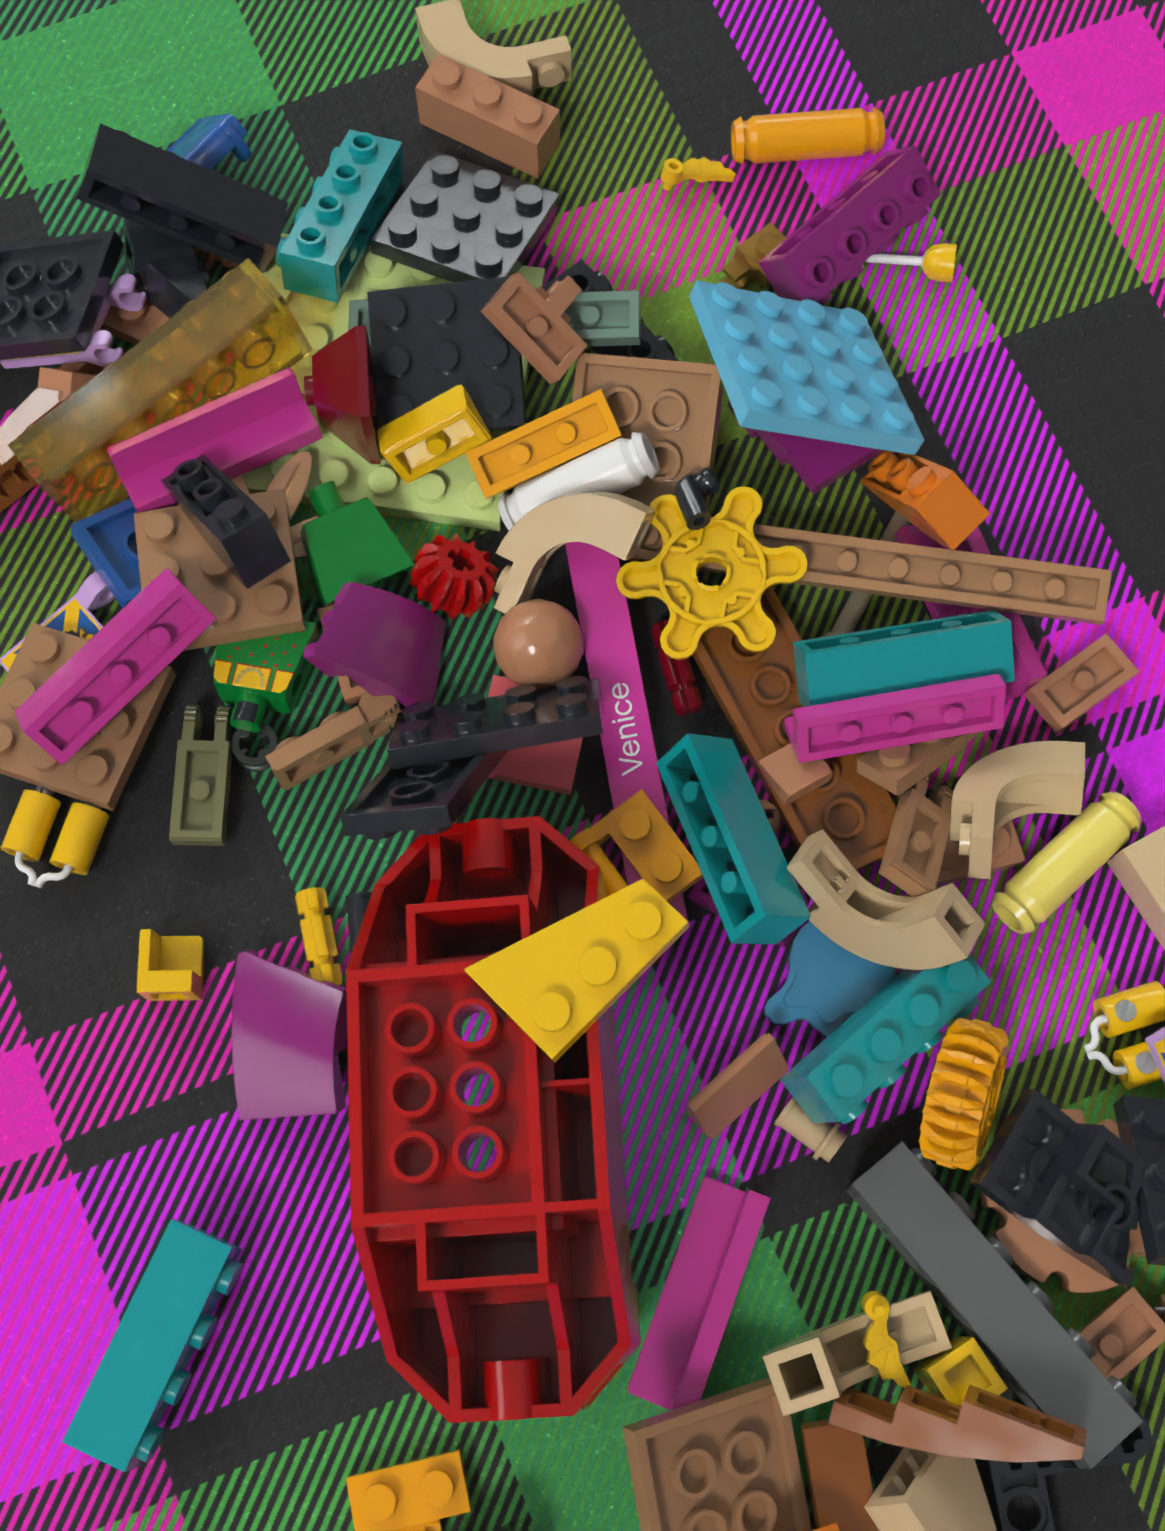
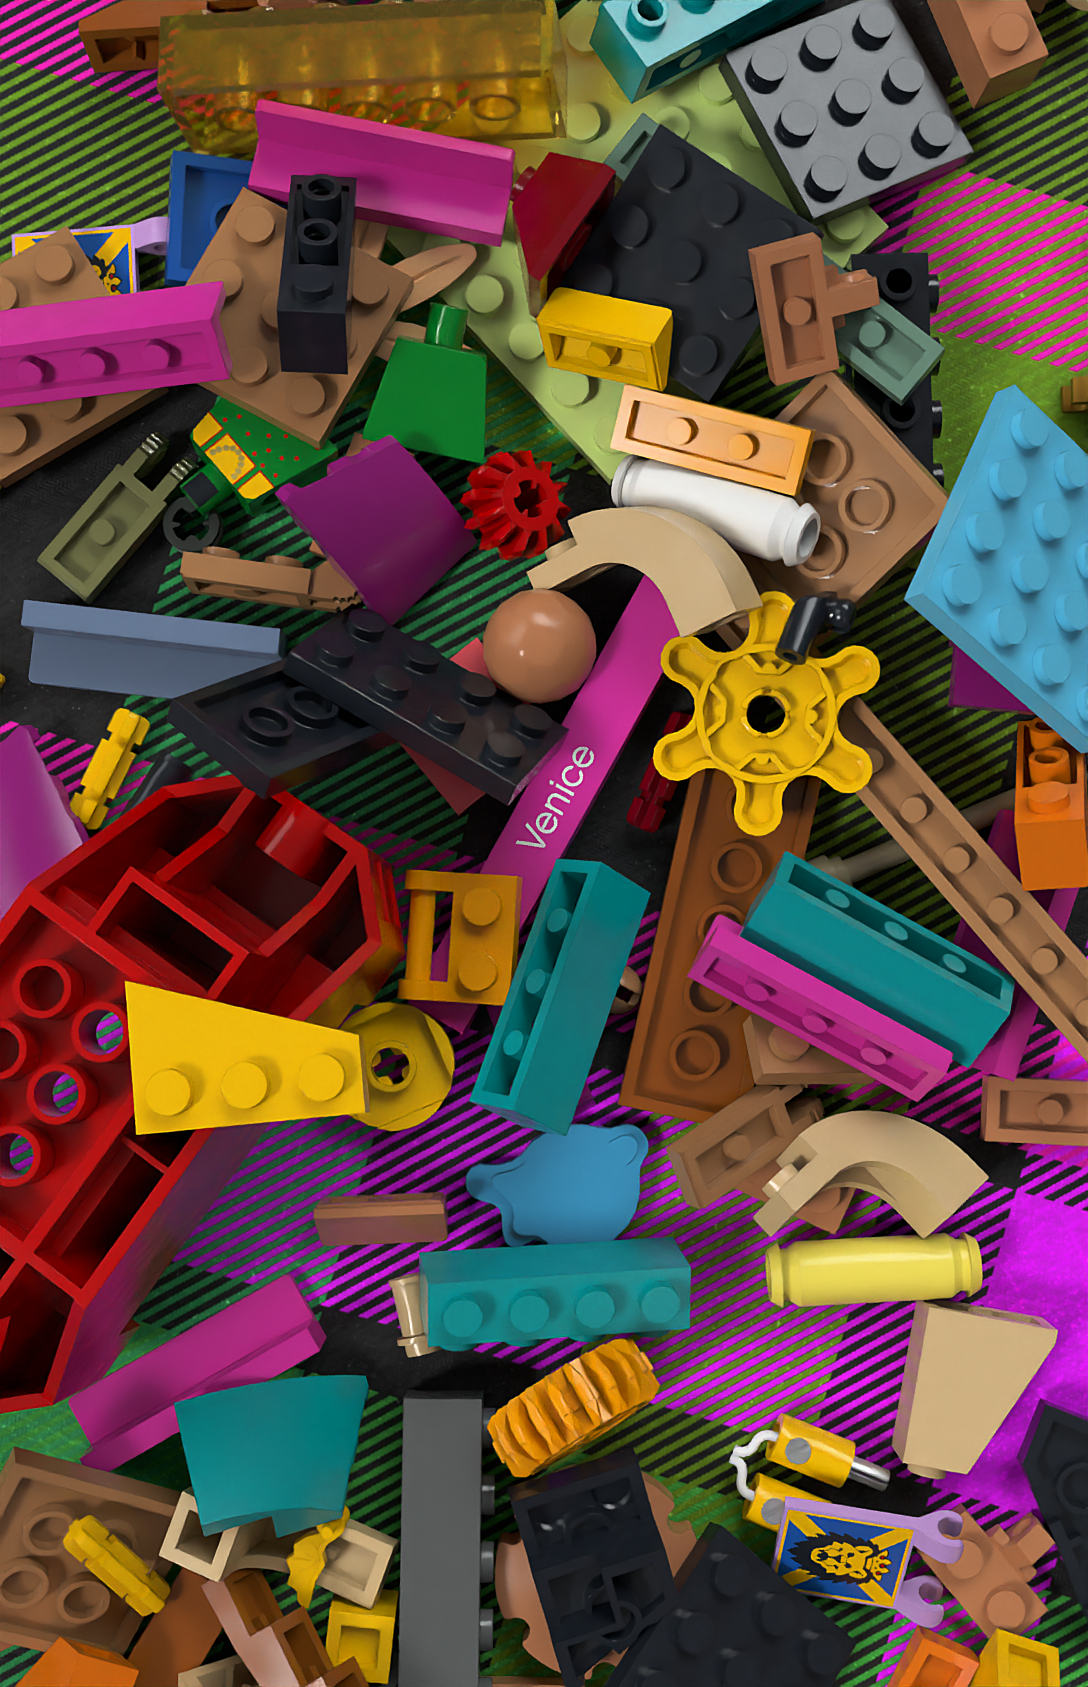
camera: 40 degrees right, 15 degrees up
nougat slope [757,743,833,807] -> none
tan arch [786,829,985,970] -> none
none -> sand blue panel [21,600,289,700]
none -> yellow axle [63,1515,171,1616]
none -> teal slope [174,1375,369,1538]
none -> yellow plate [340,1001,456,1131]

